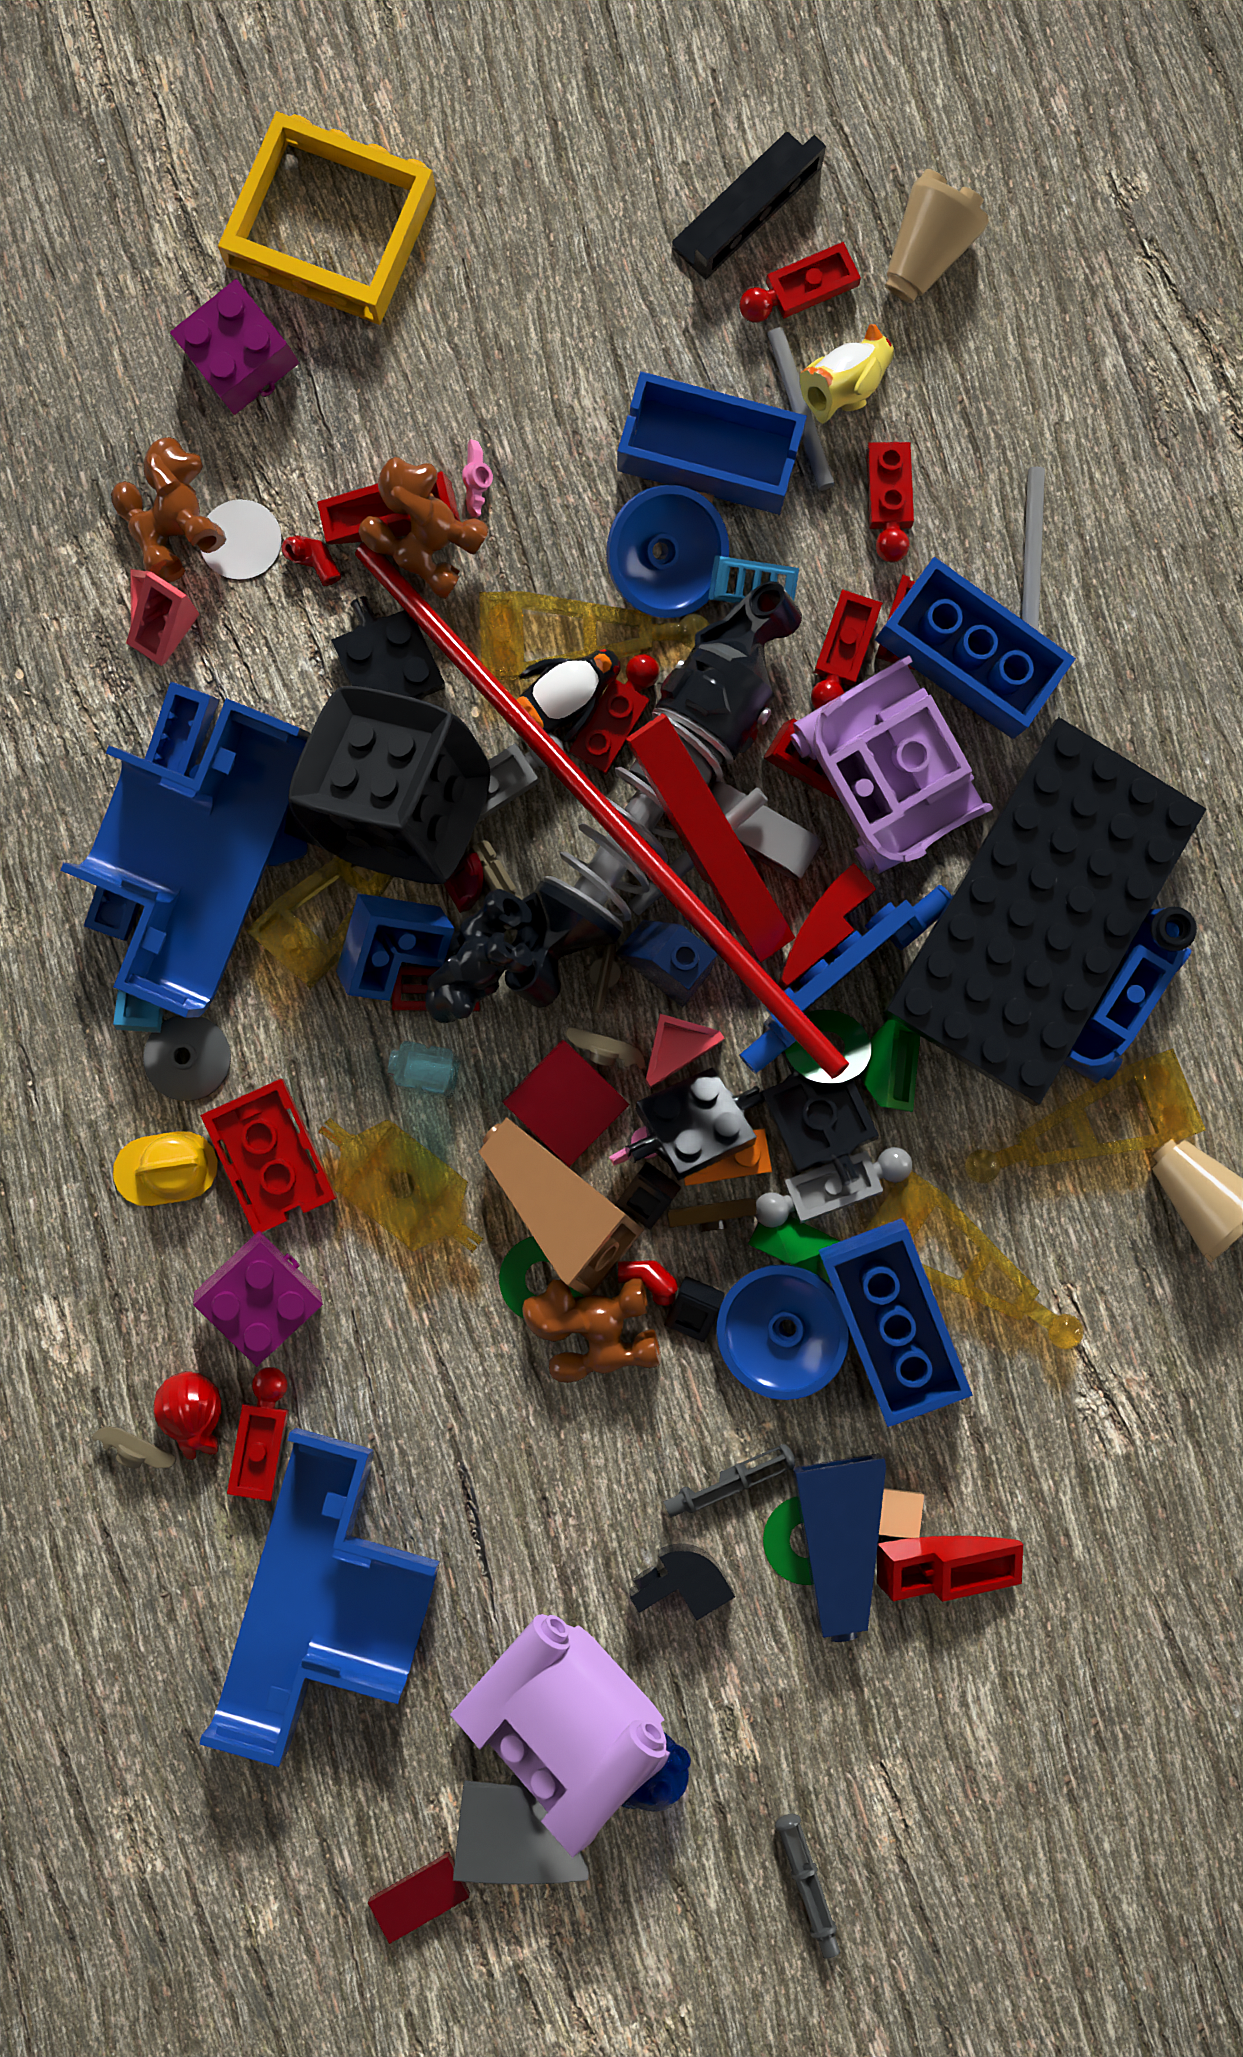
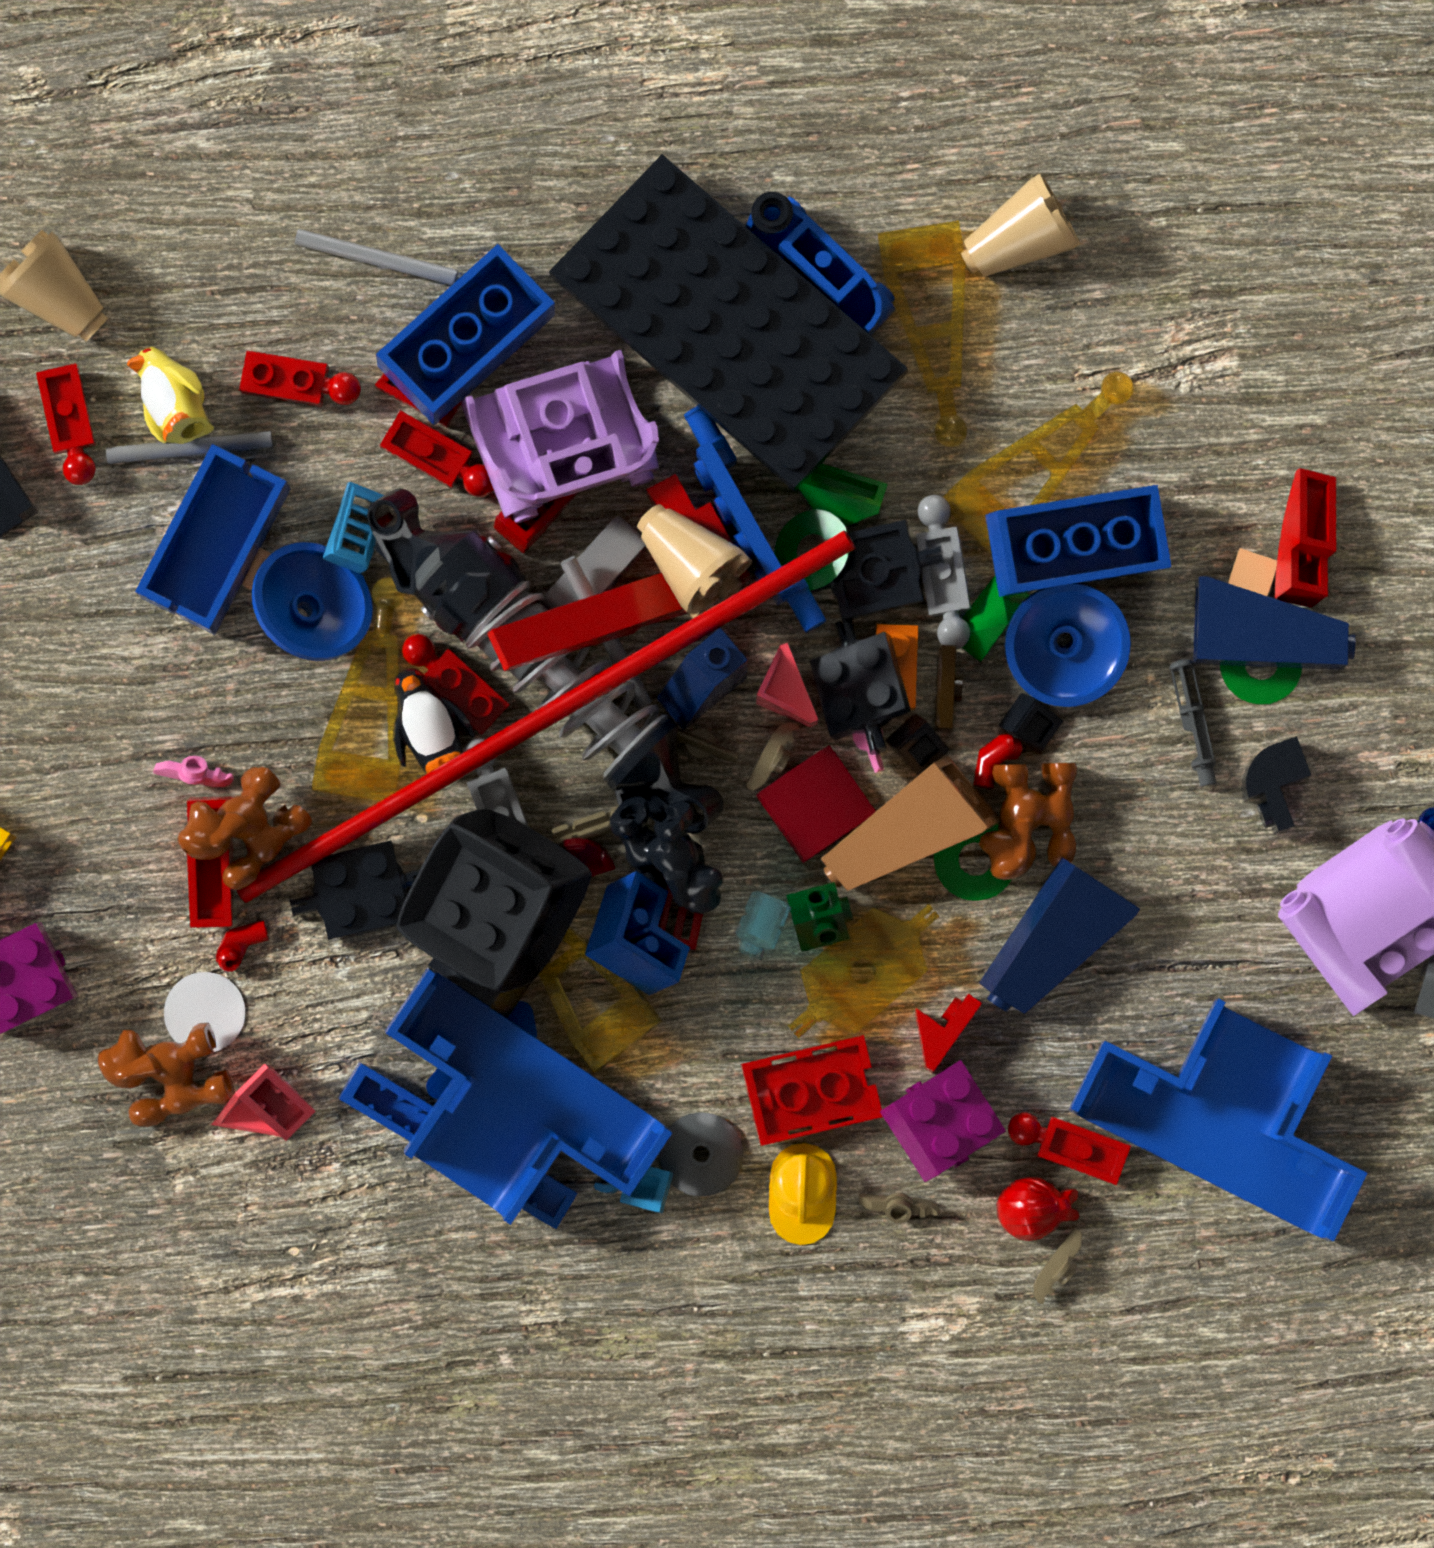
camera: 75 degrees left, 0 degrees up
none -> tan cone [637,504,752,618]
none -> dark green brick [786,882,853,952]
none -> dark tan piece [858,1193,940,1223]
none -> red slope [915,993,982,1073]
none -> dark blue slope [979,857,1140,1014]

